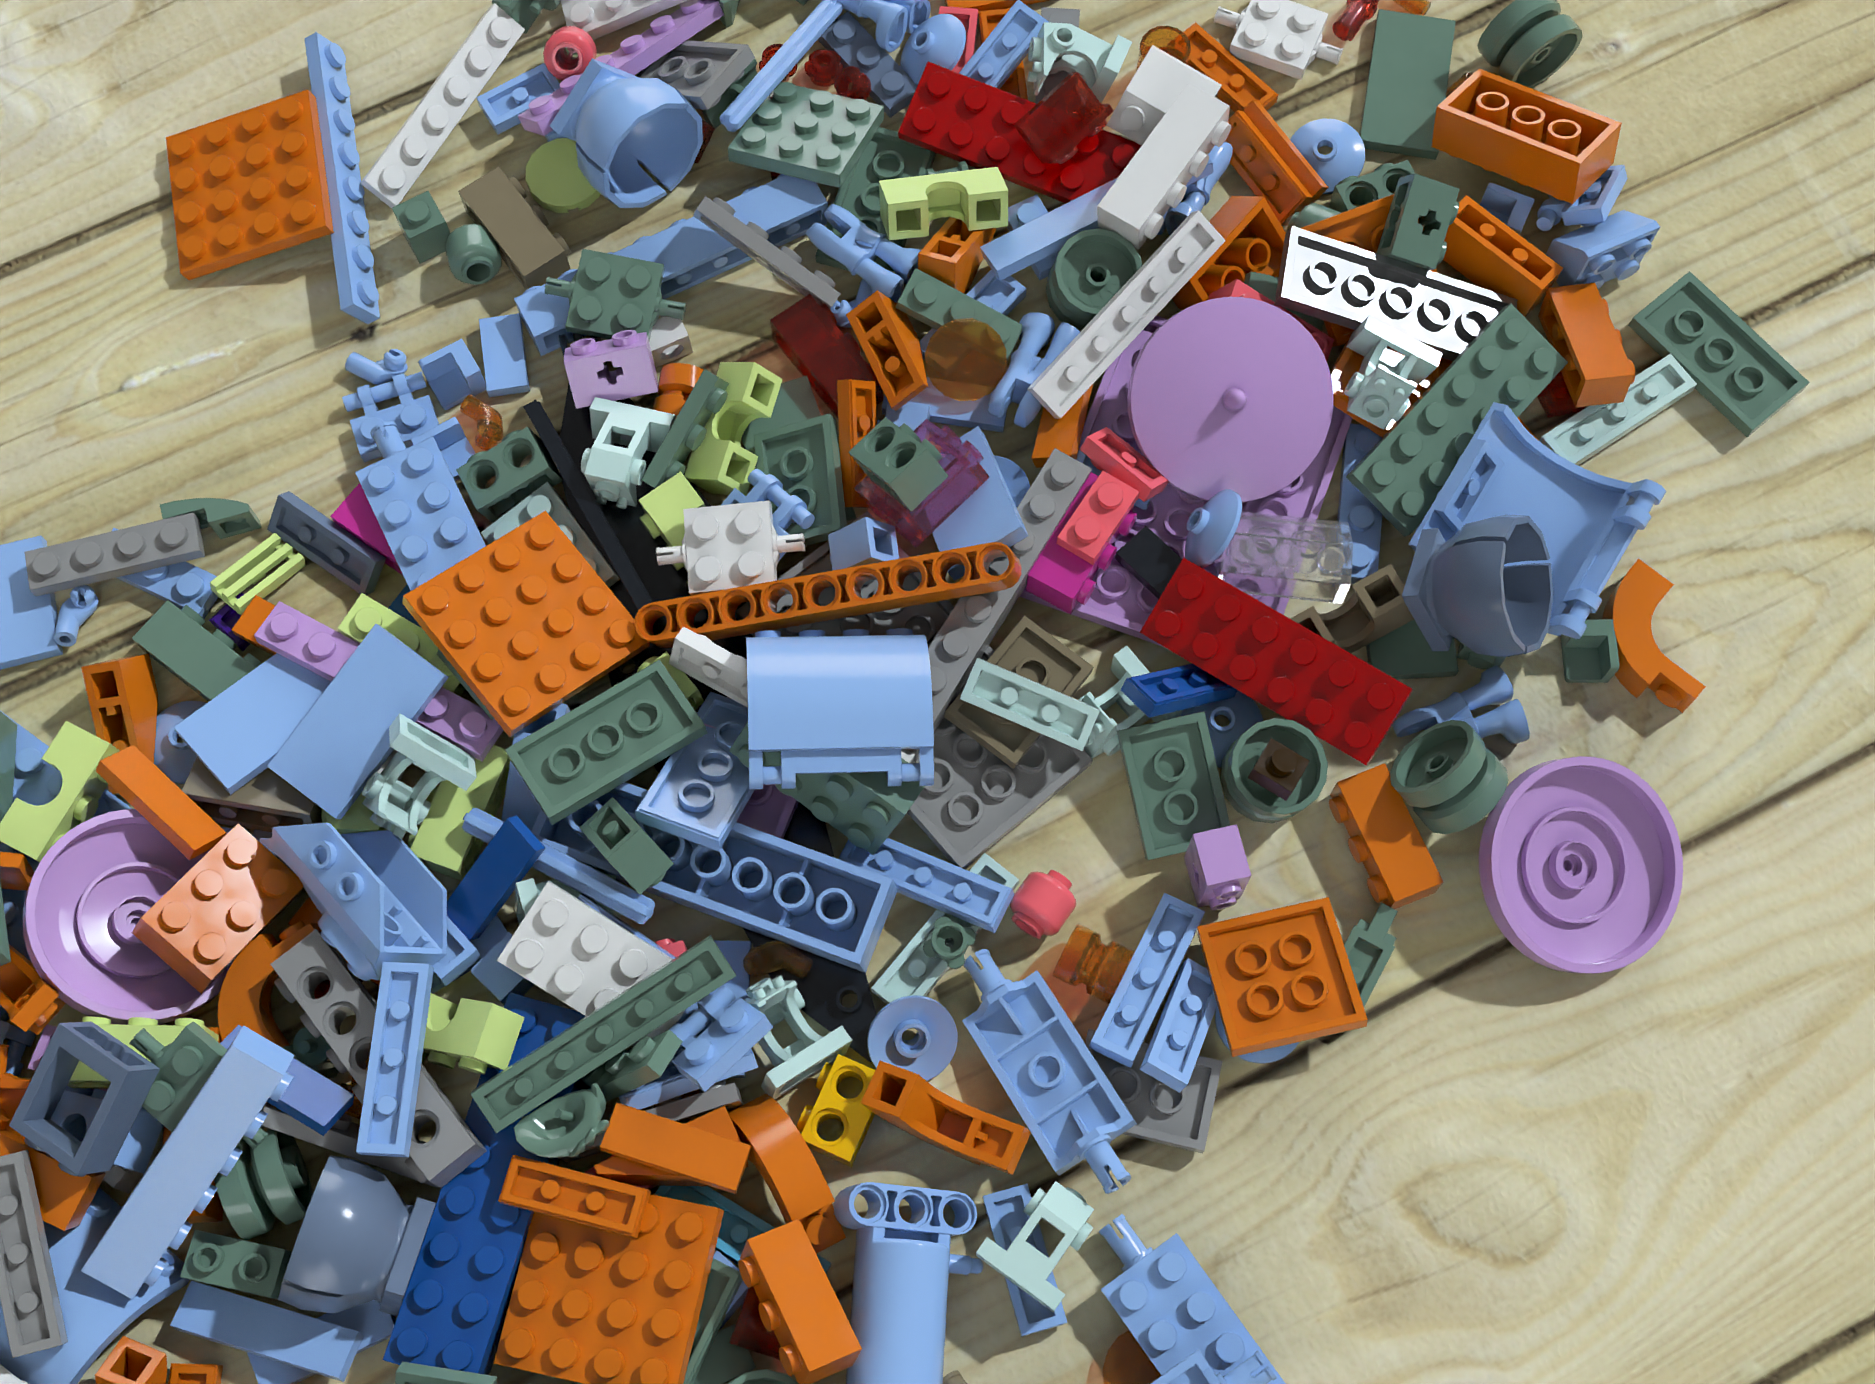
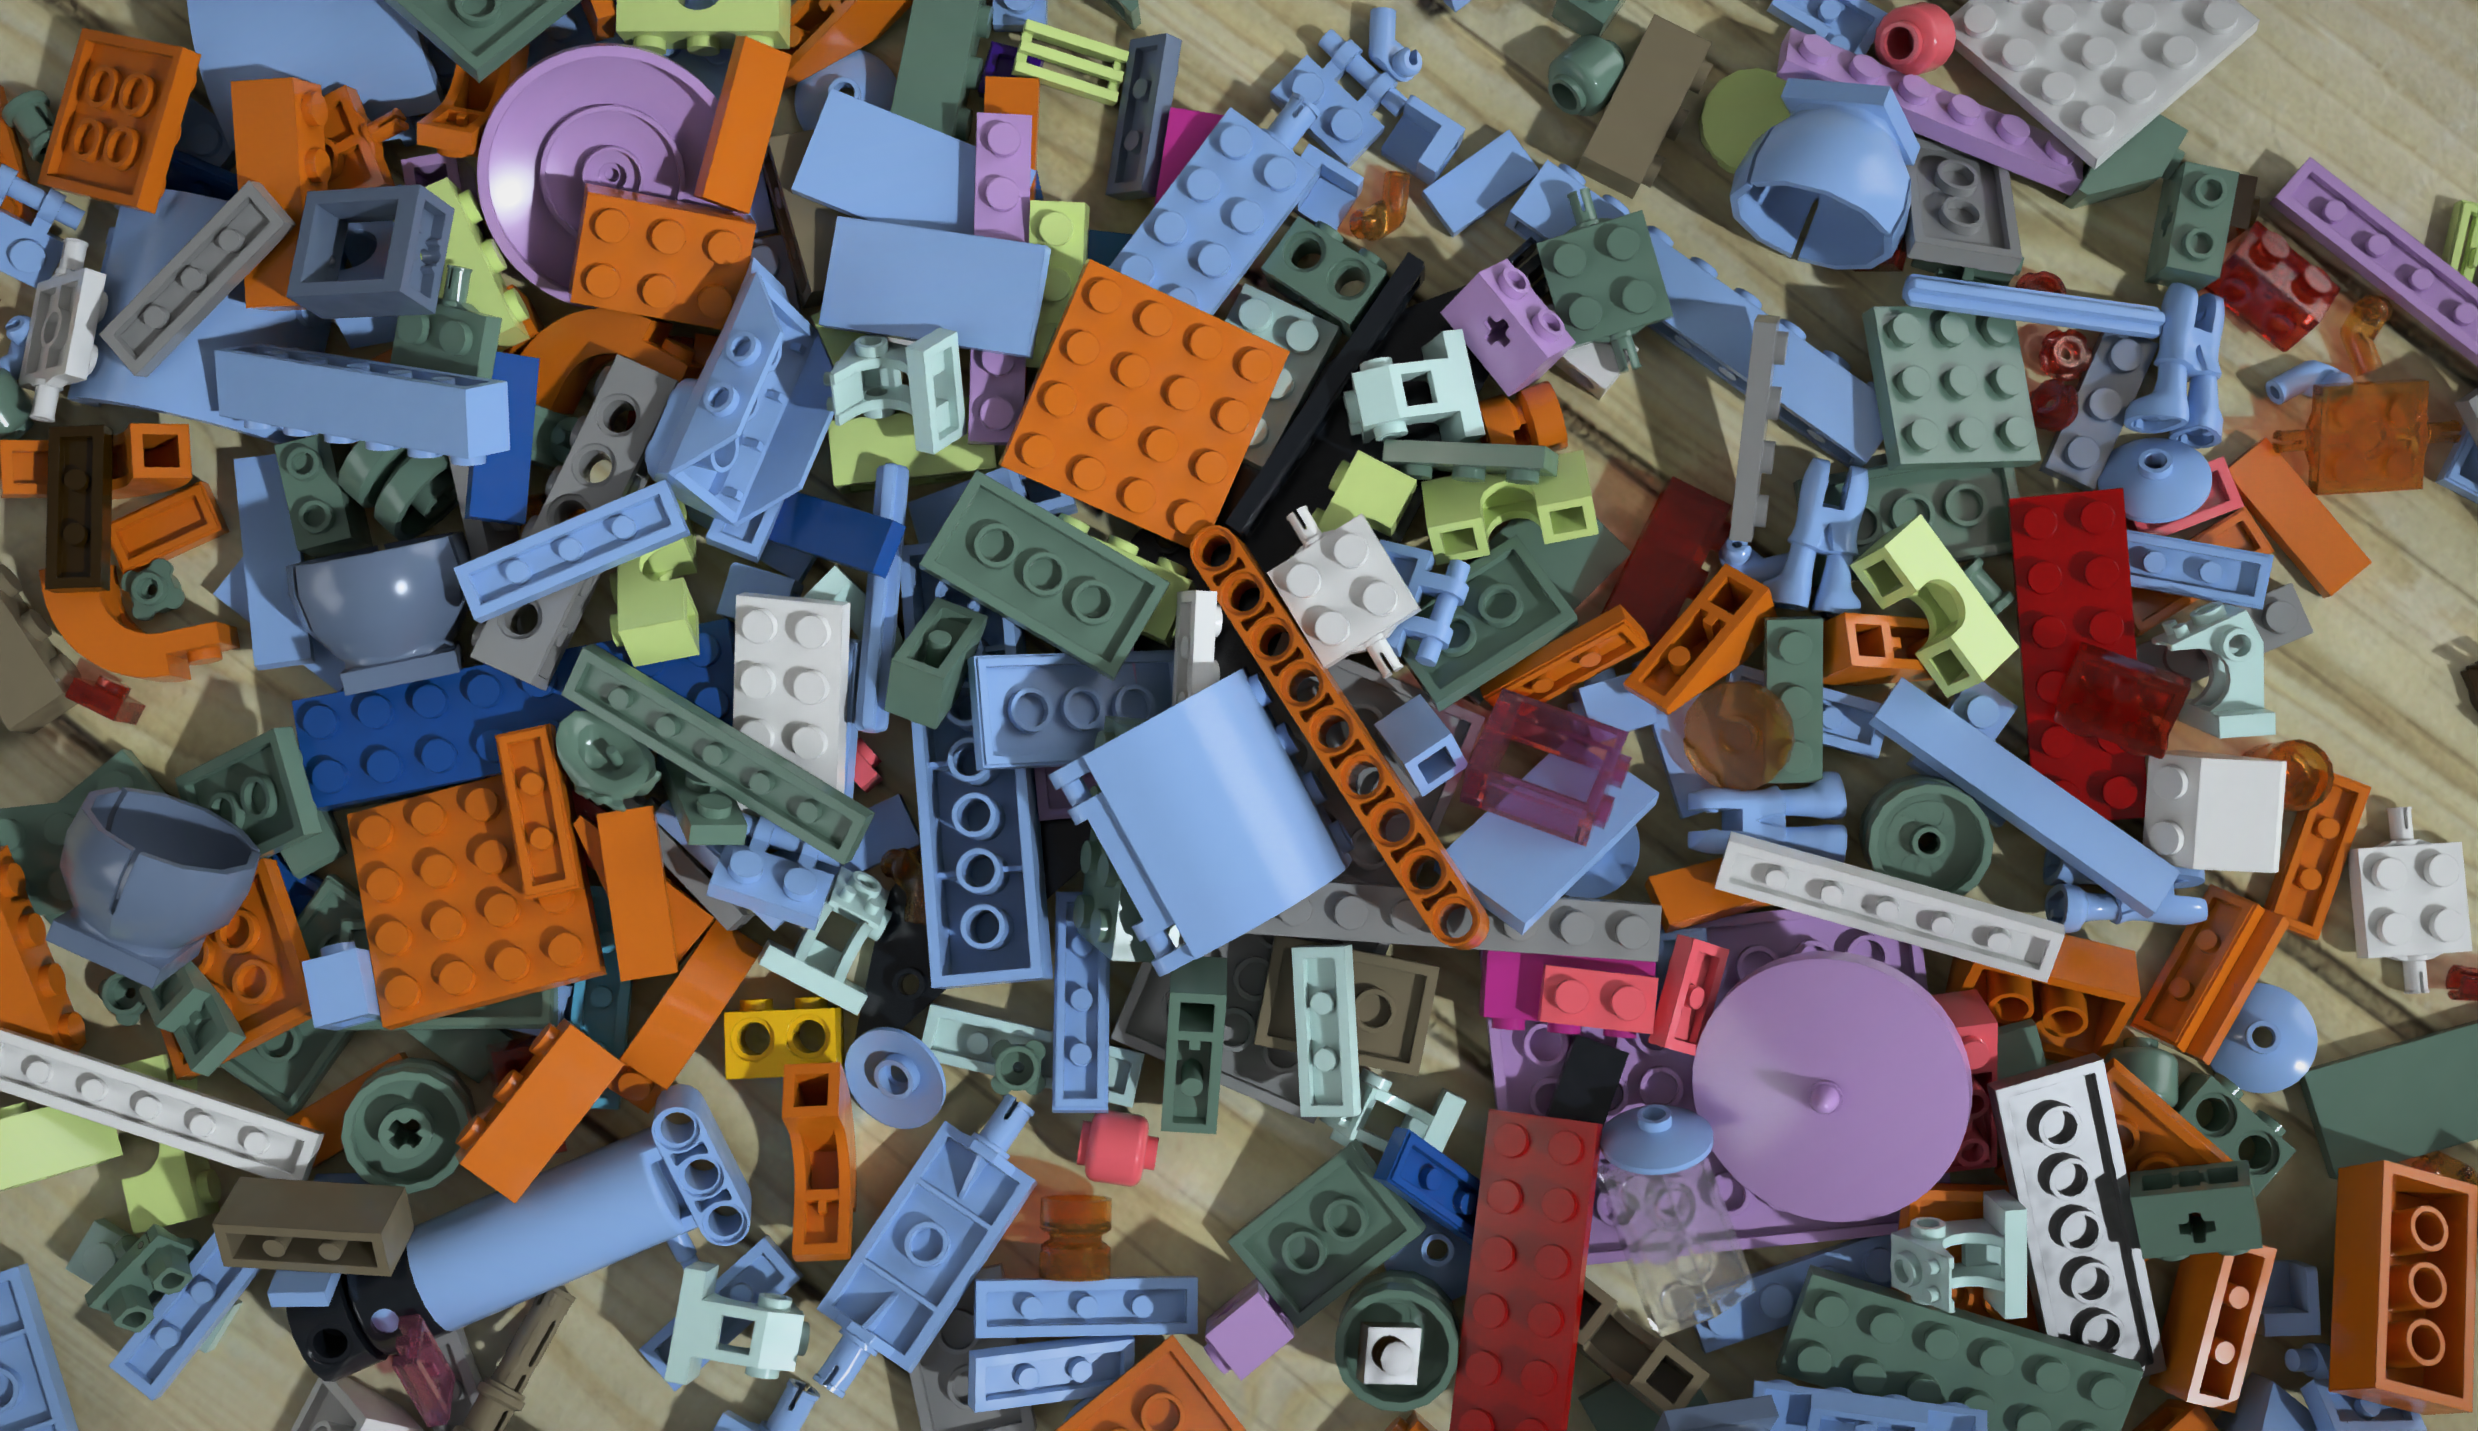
camera: 65 degrees right, 15 degrees up
sand green brick [848,417,948,512] -> none
white brick [1097,83,1231,250] -> none
none -> sand green slope [1161,956,1227,1134]

